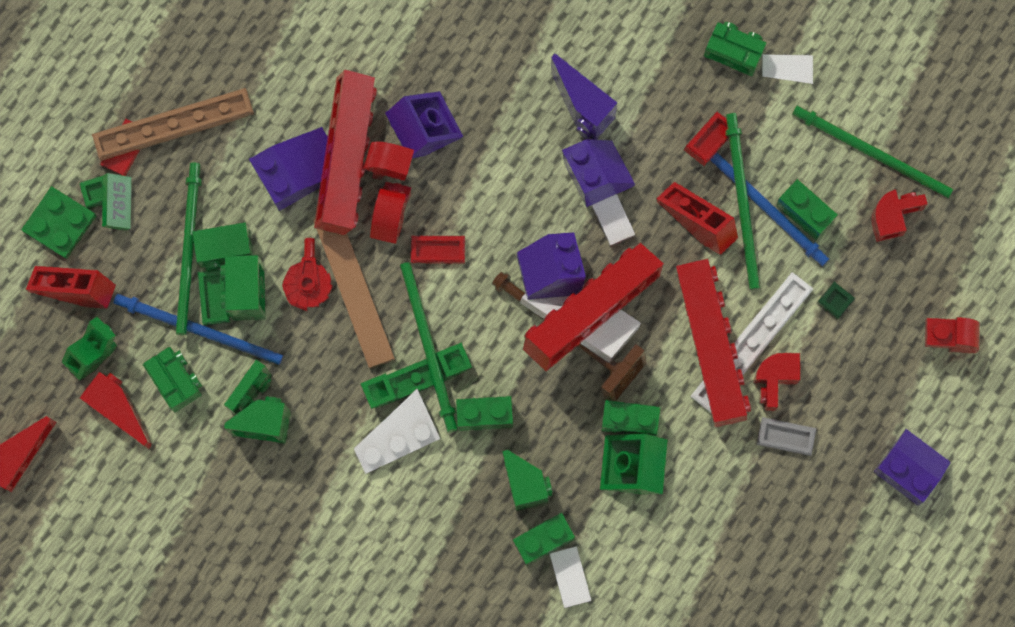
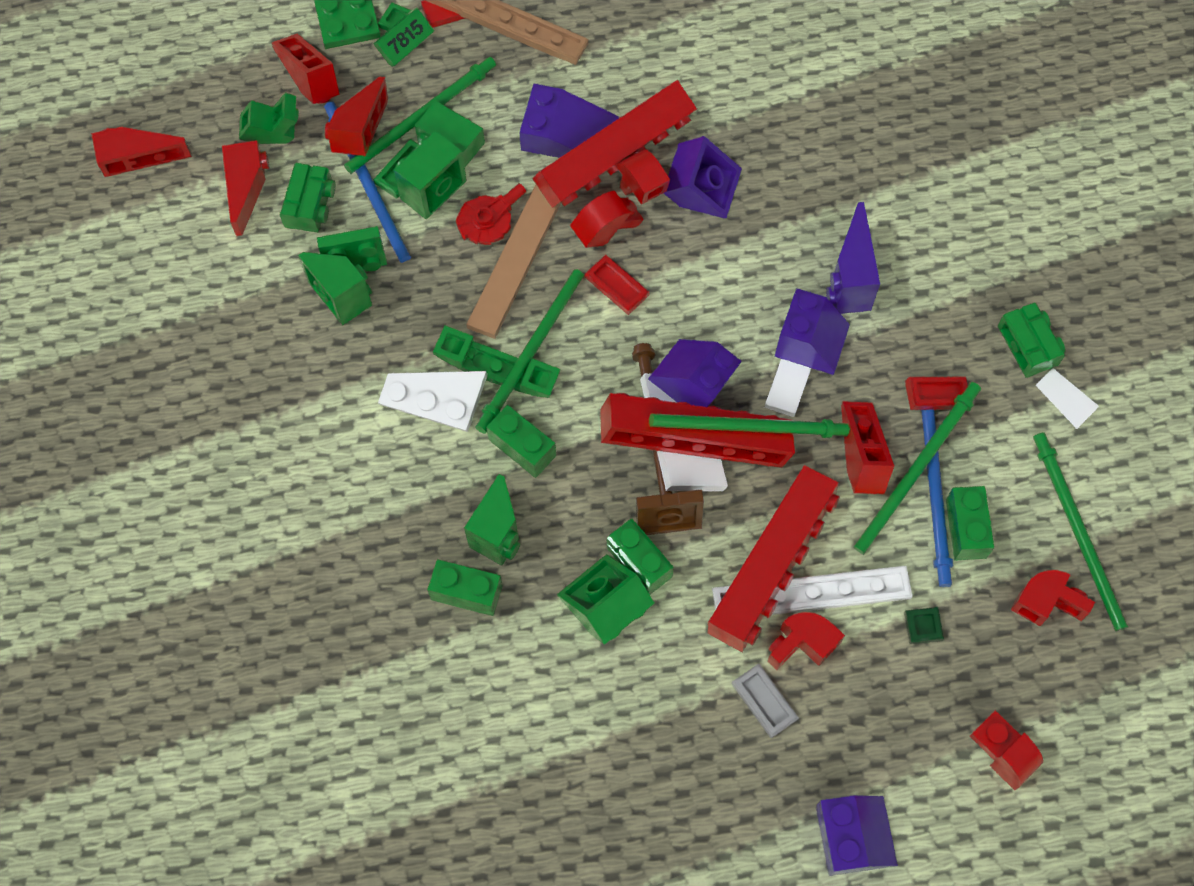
camera: 40 degrees right, 10 degrees down
white tile [550,546,591,608] -> none
none -> red slope [325,76,388,156]
none -> green bar [649,414,850,438]

